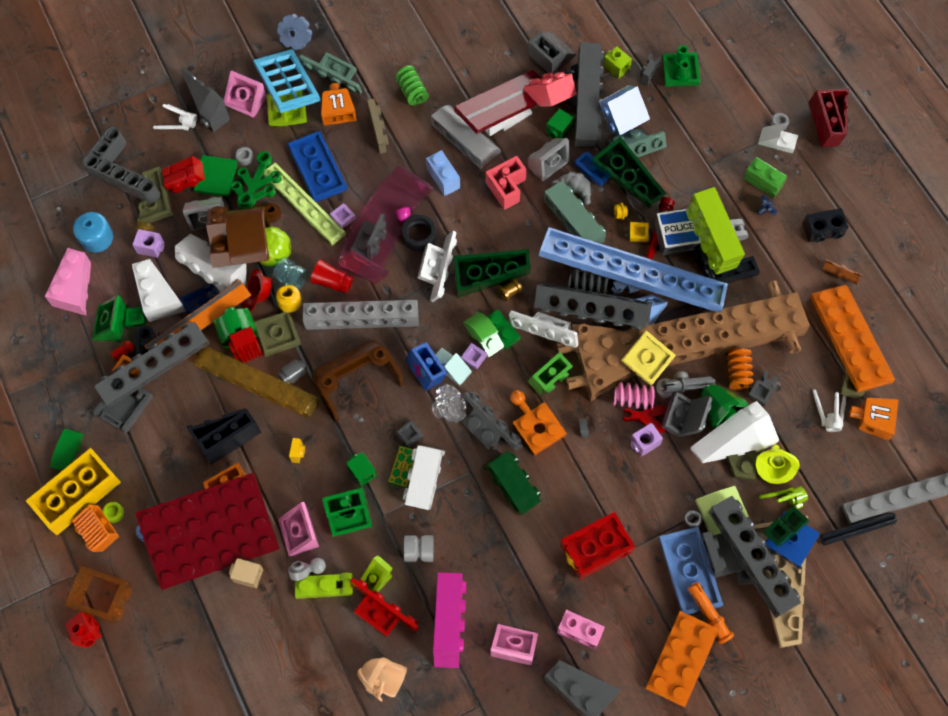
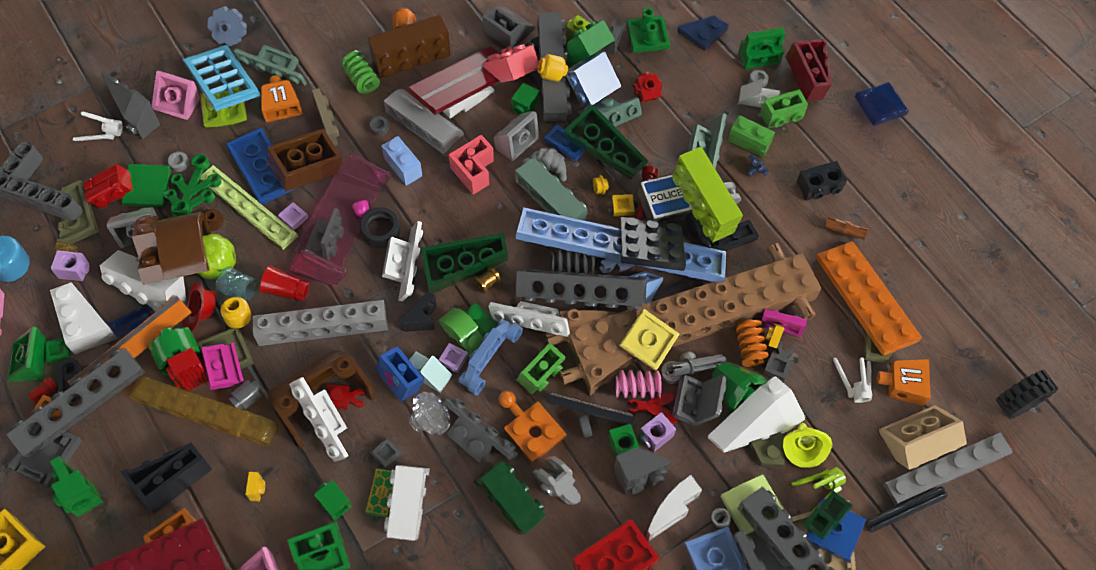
camera: 10 degrees left, 5 degrees down
none -> green brick [50,456,103,517]
none -> dark pink plate [201,342,244,390]
none -> reddish brown brick [267,129,342,192]
none -> white bracket [289,377,348,462]
none -> red plate [327,385,365,410]
none -> reddish brown brick [368,15,451,79]
none -> dark grey tile [369,116,389,136]
none -> orange head [392,8,416,30]
none -> black slope [400,291,436,332]
none -> medium blue plate [459,319,523,395]
none -> light grey hinge [532,456,581,505]
none -> yellow head [538,54,568,82]
none -> black tile [546,392,635,425]
none -> slope [567,20,615,68]
none -> green brick [608,424,639,459]
none -> dark grey slope [613,447,671,495]
none -> black plate [619,217,686,271]
none -> red brick [633,72,662,103]
none -> white slope [646,475,702,541]
none -> dark blue wing [677,15,729,51]
none -> sand green bracket [688,113,726,168]
none -> green brick [738,28,786,70]
none -> bright green brick [760,89,808,128]
none -> dark pink plate [760,309,807,338]
none -> yellow plate [765,323,784,348]
none -> clear blue plate [855,82,909,126]
none -> tan slope [879,405,967,469]

